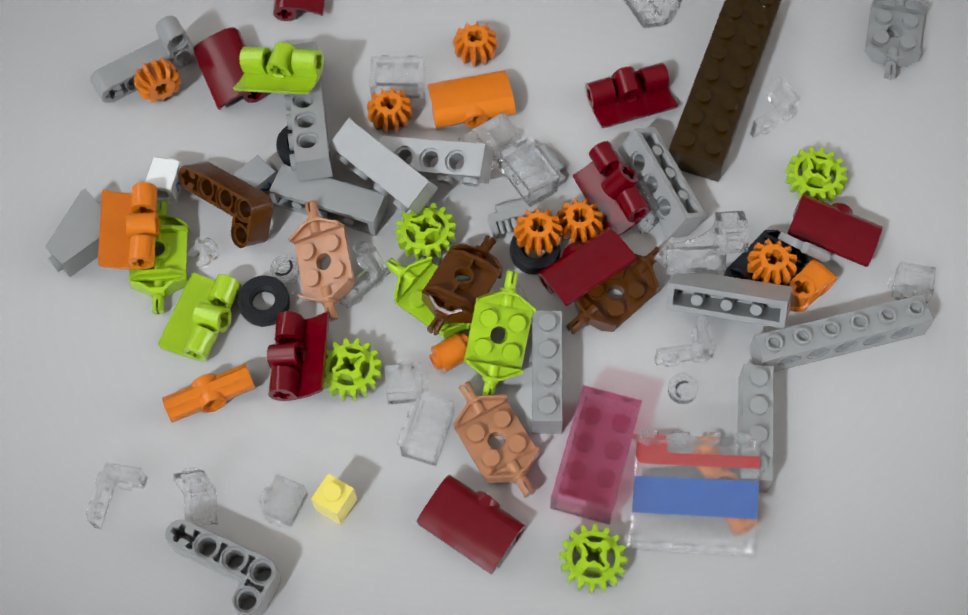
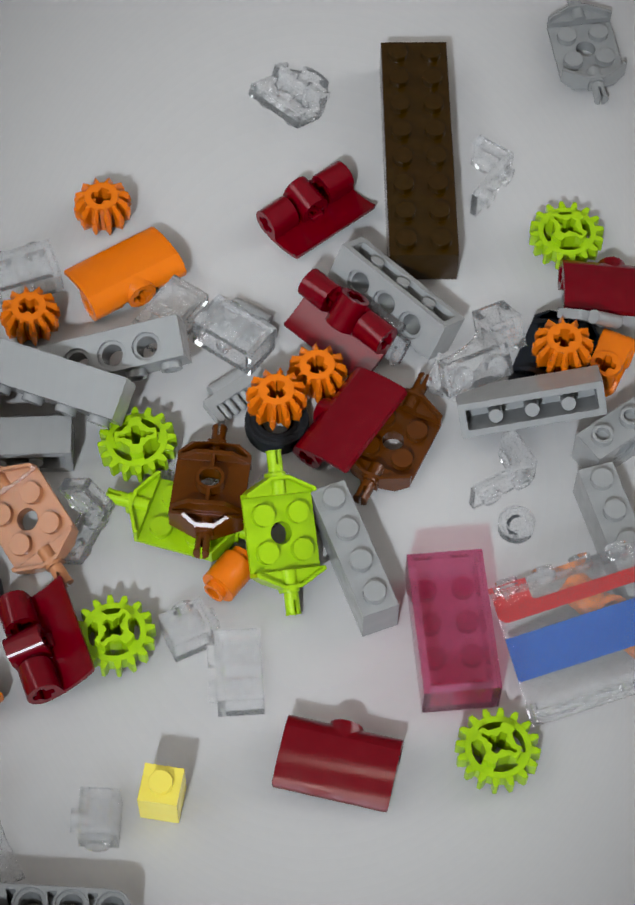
camera: 25 degrees left, 5 degrees down
nougat plate [454,381,539,498] -> none

